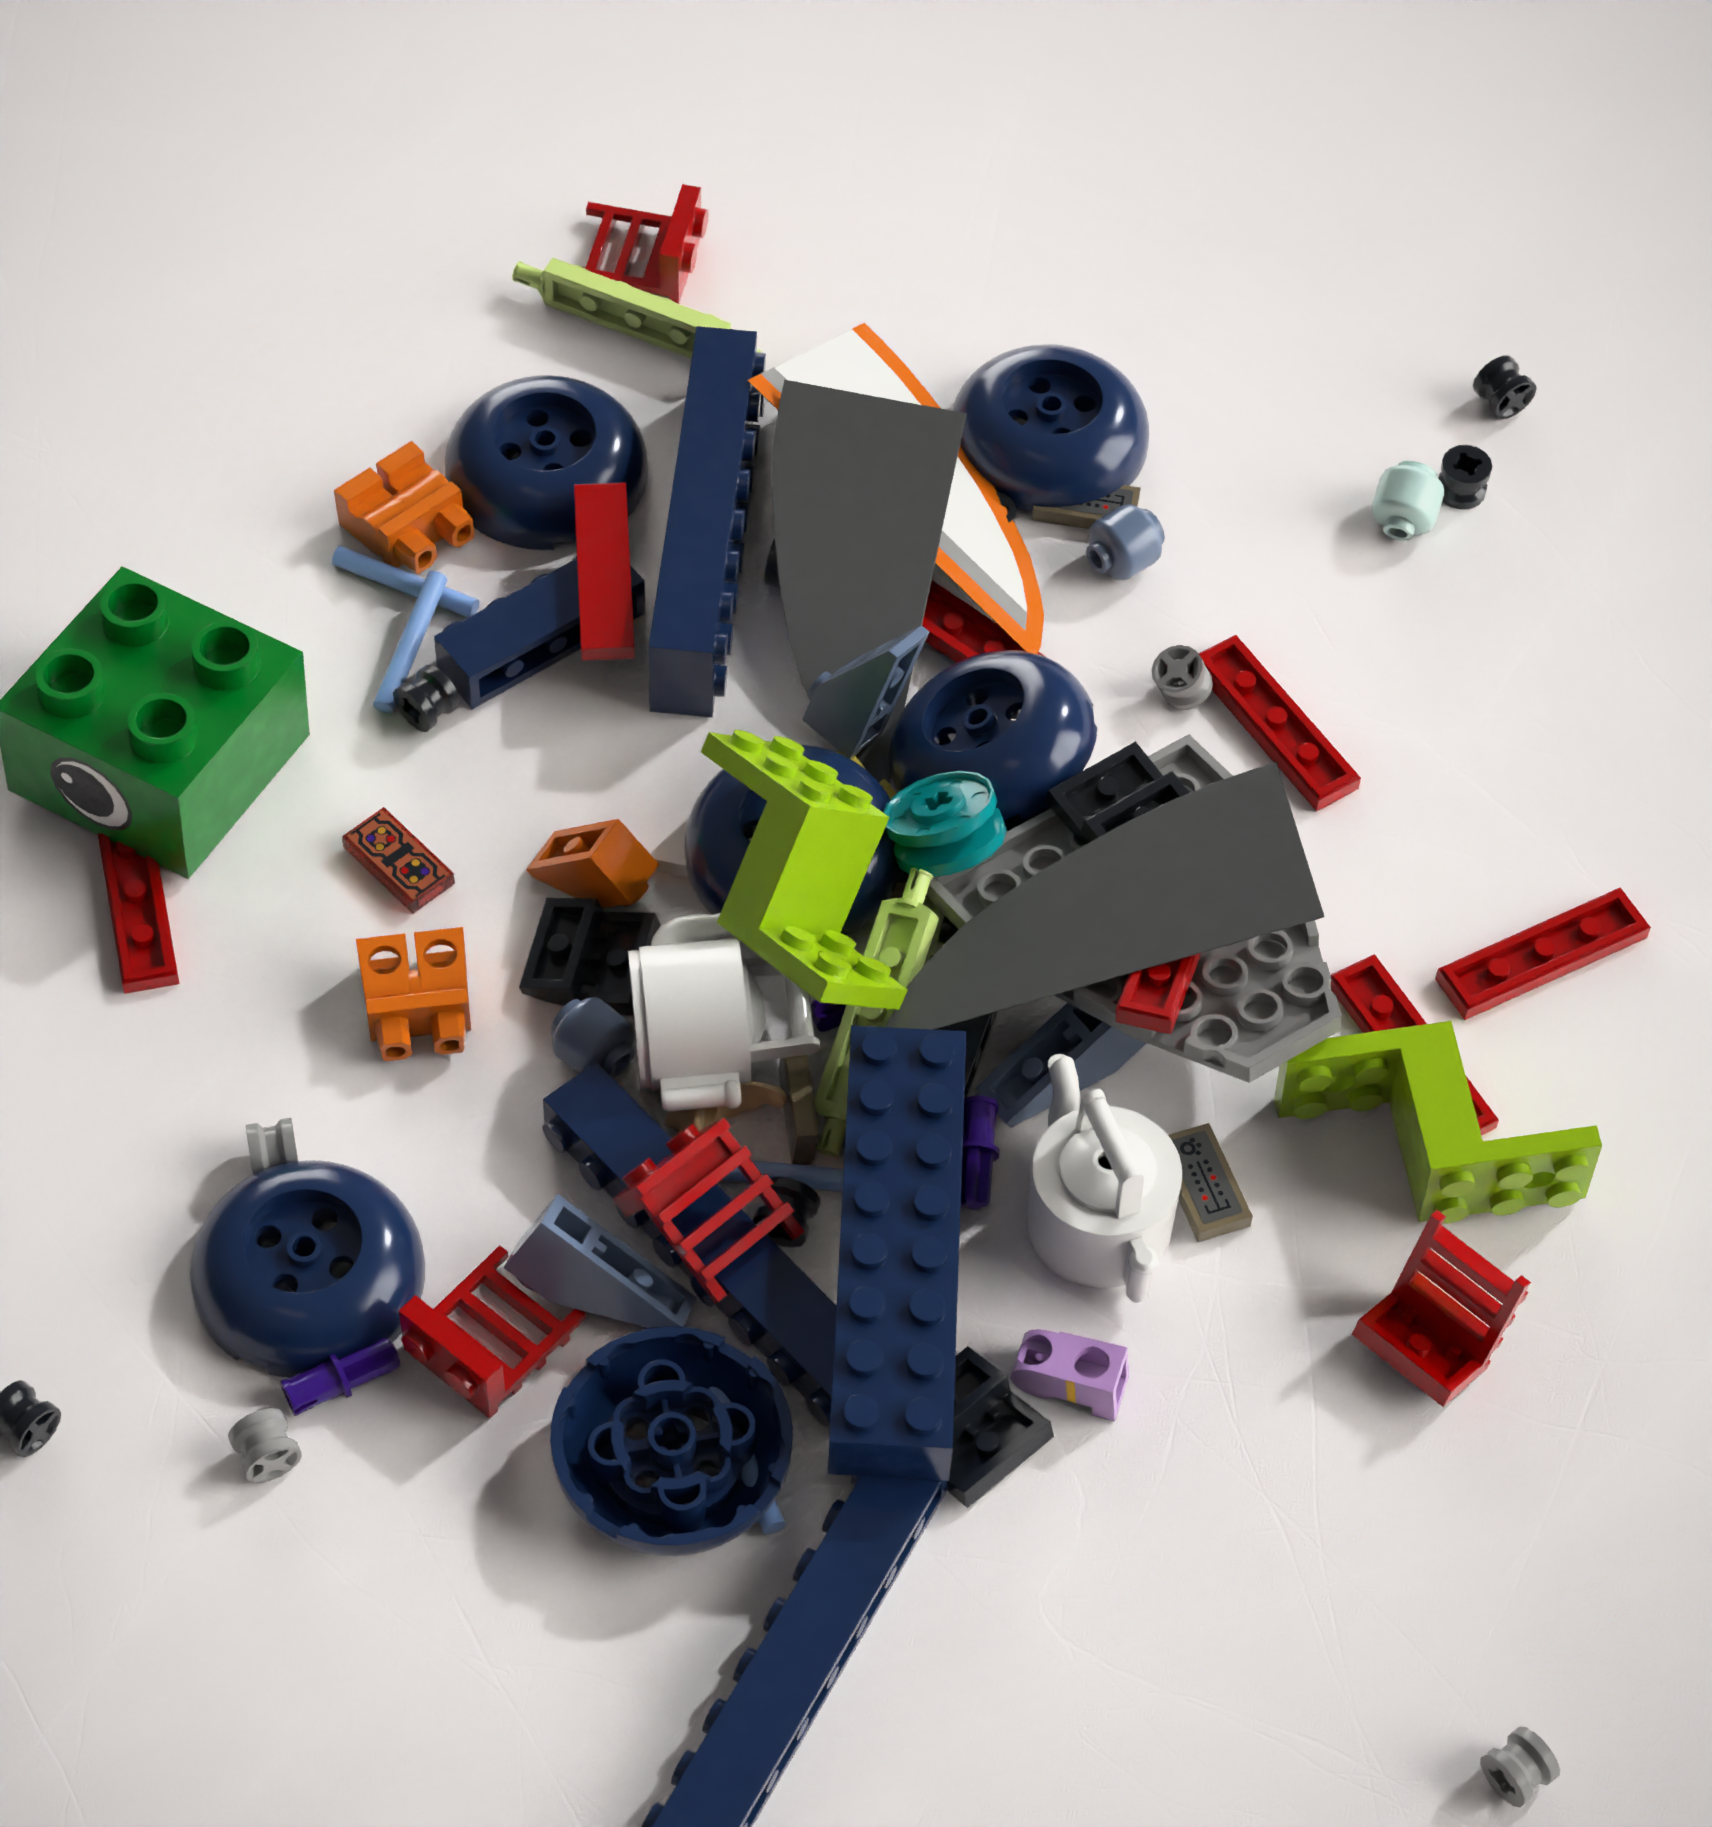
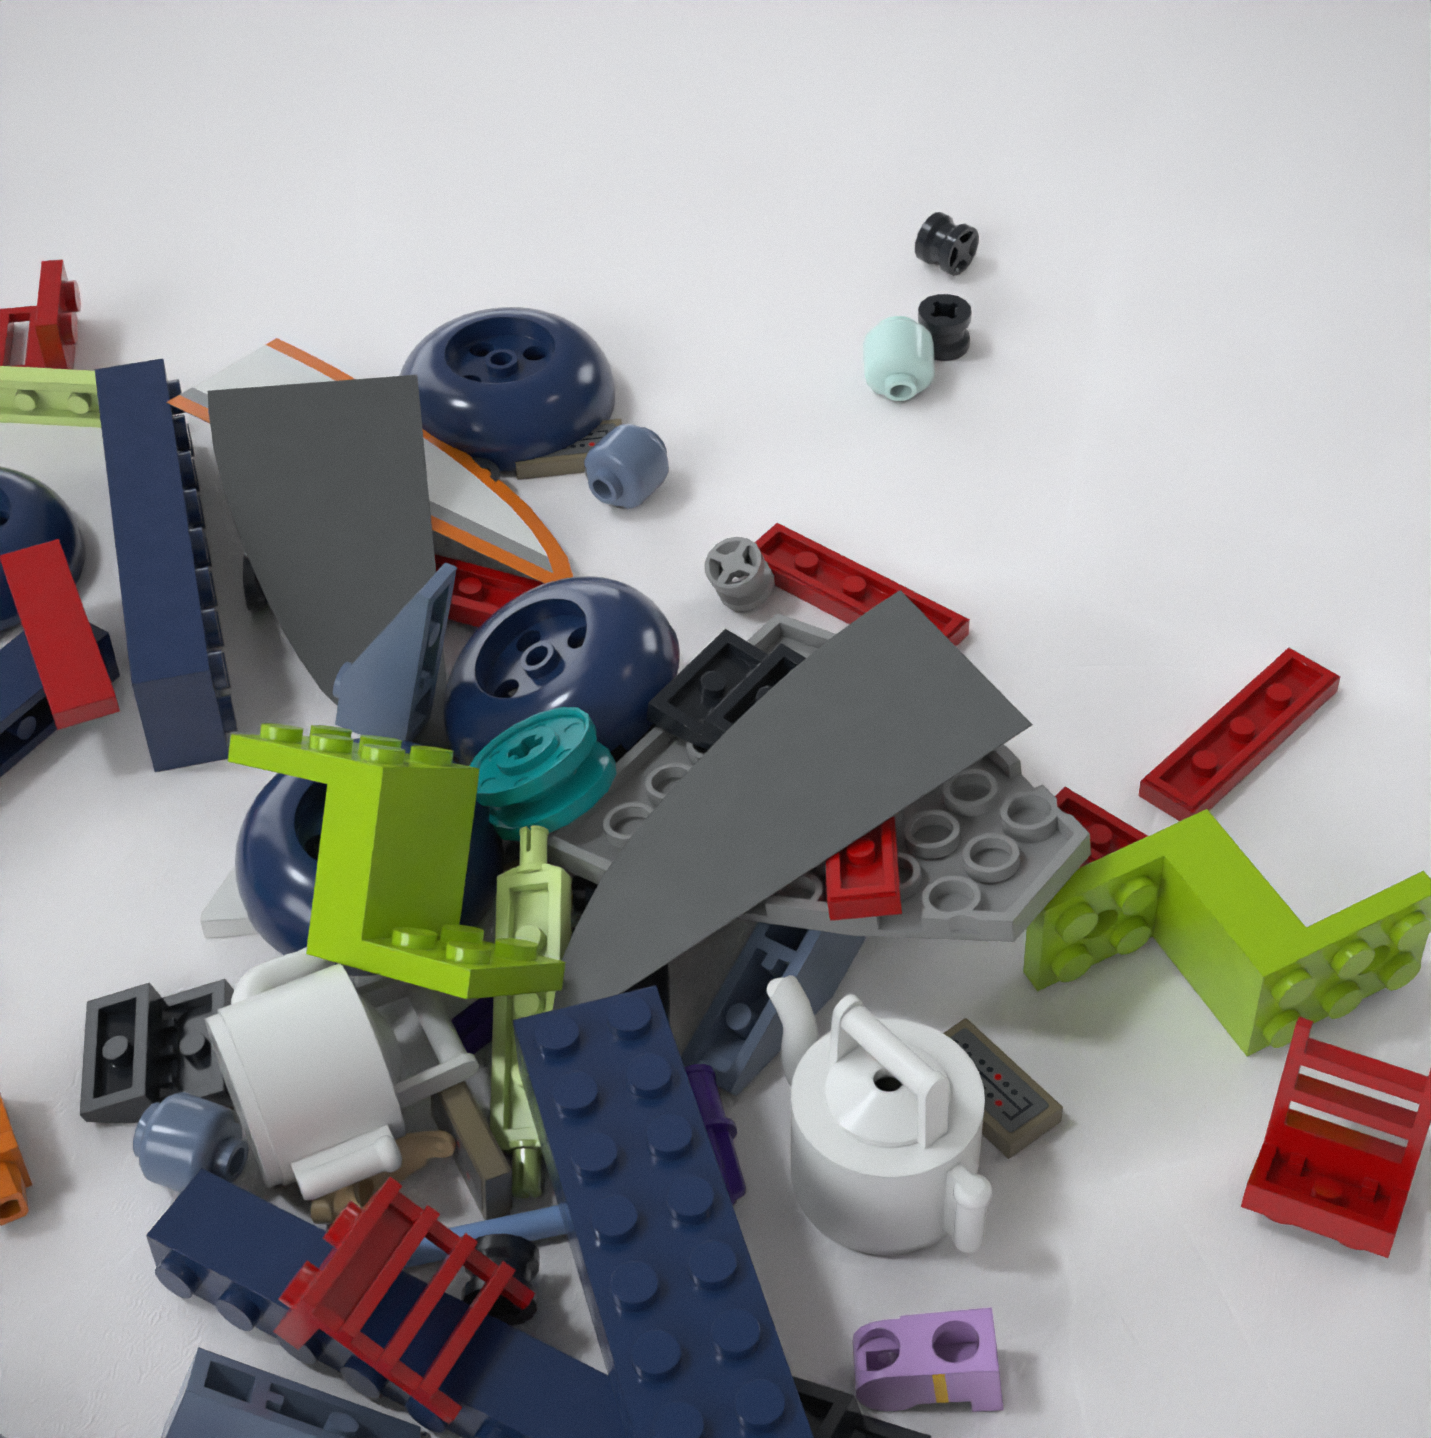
camera: 15 degrees left, 10 degrees down
orange slope [526,819,659,909] -> none

